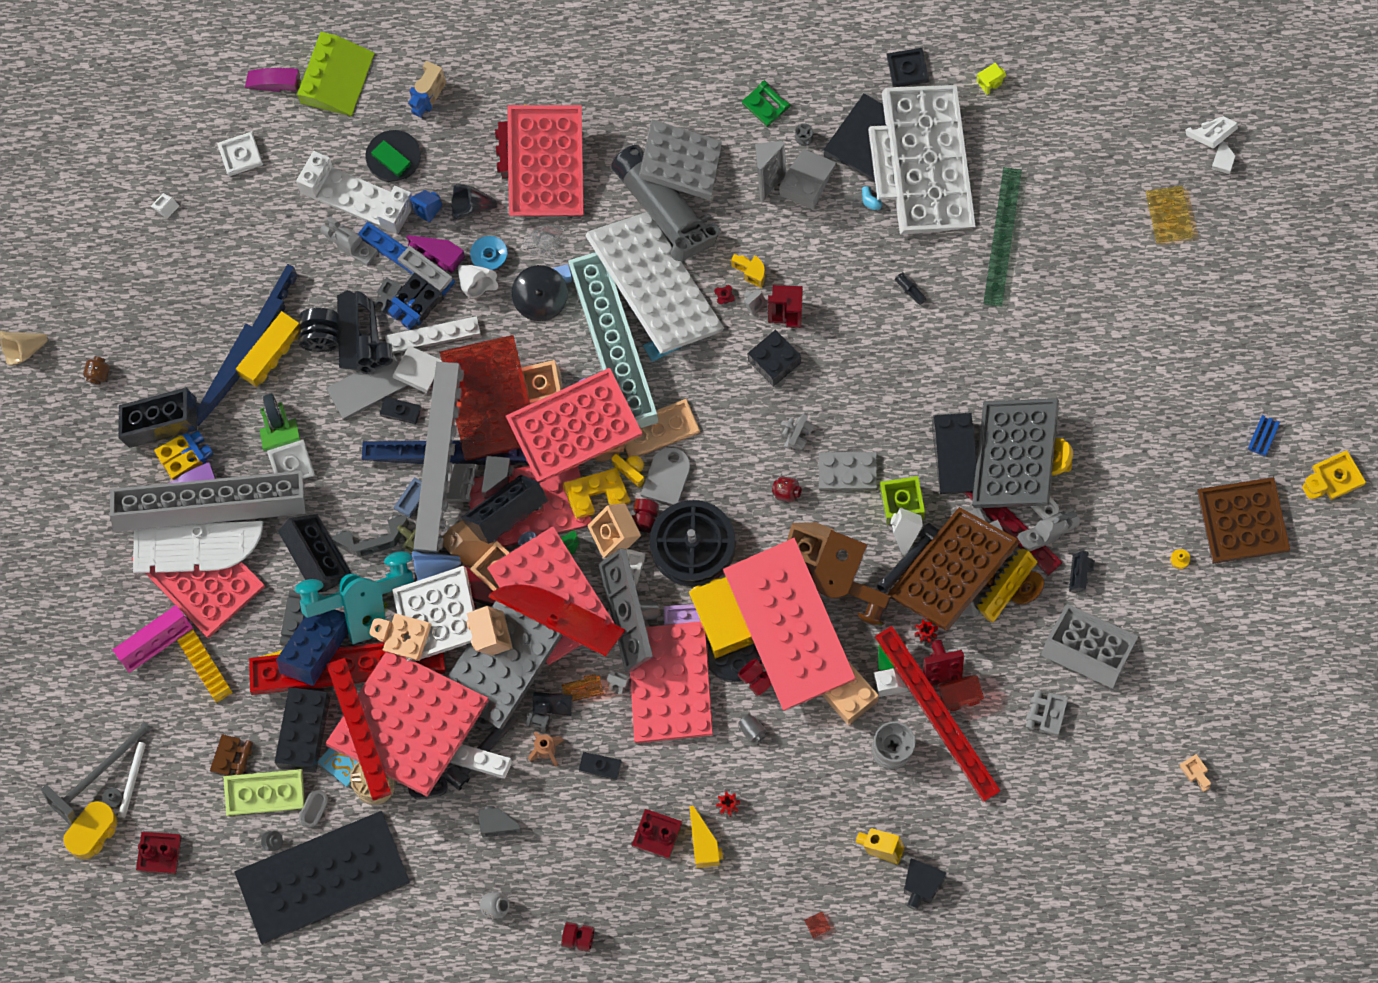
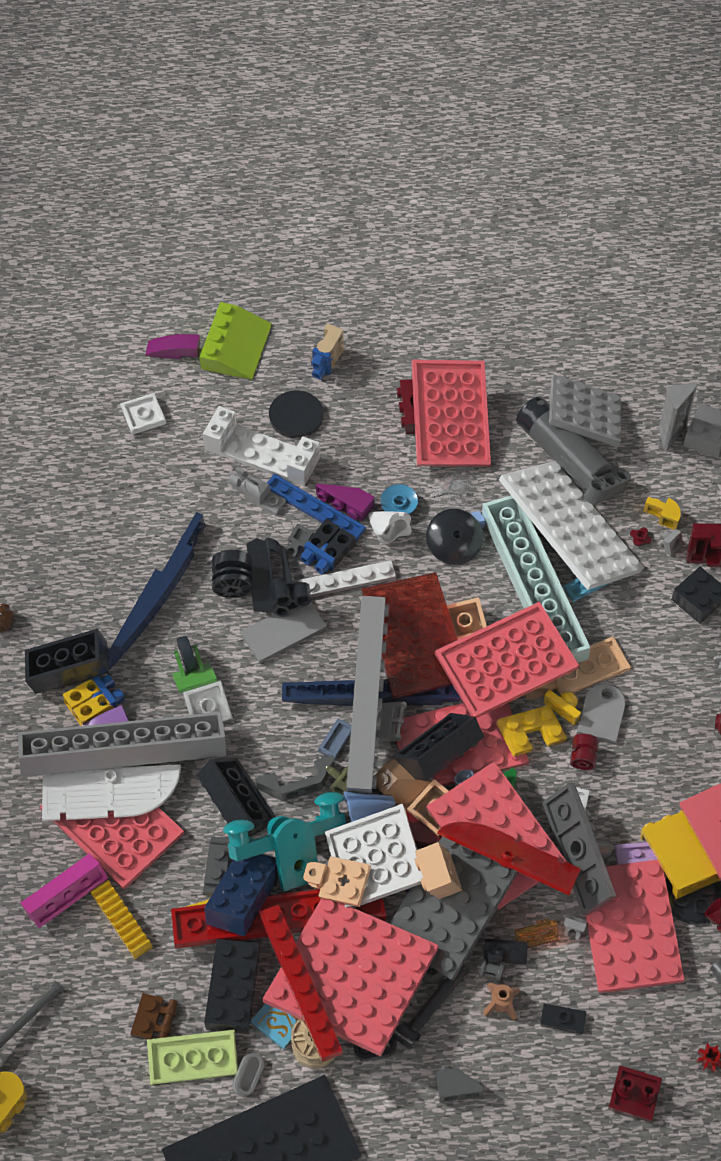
camera: 10 degrees left, 10 degrees down
dark grey tile [102,788,123,808] -> none
white bar [118,742,146,819] -> none
dark red plate [136,832,182,875] -> none
white slope [151,193,179,219] -> none
yellow brick [236,311,302,388] -> none
dark grey wheel [261,831,283,851] -> none
green tile [371,140,411,177] -> none
black plate [379,397,422,424] -> none
white tile [393,346,443,393] -> none
light grey plate [398,245,453,292] -> none
blue slope [410,190,442,223] -> none
white plate [449,744,513,779] -> none
black hat [451,184,498,220] -> none
dark grey slope [482,456,514,499] -> none
light nougat brick [587,503,641,558] -> none
black wheel [650,500,736,586] -> none
yellow slope [689,805,723,868] -> none
green plate [742,80,791,127] -> none
dark grey wheel [795,123,813,146] -> none

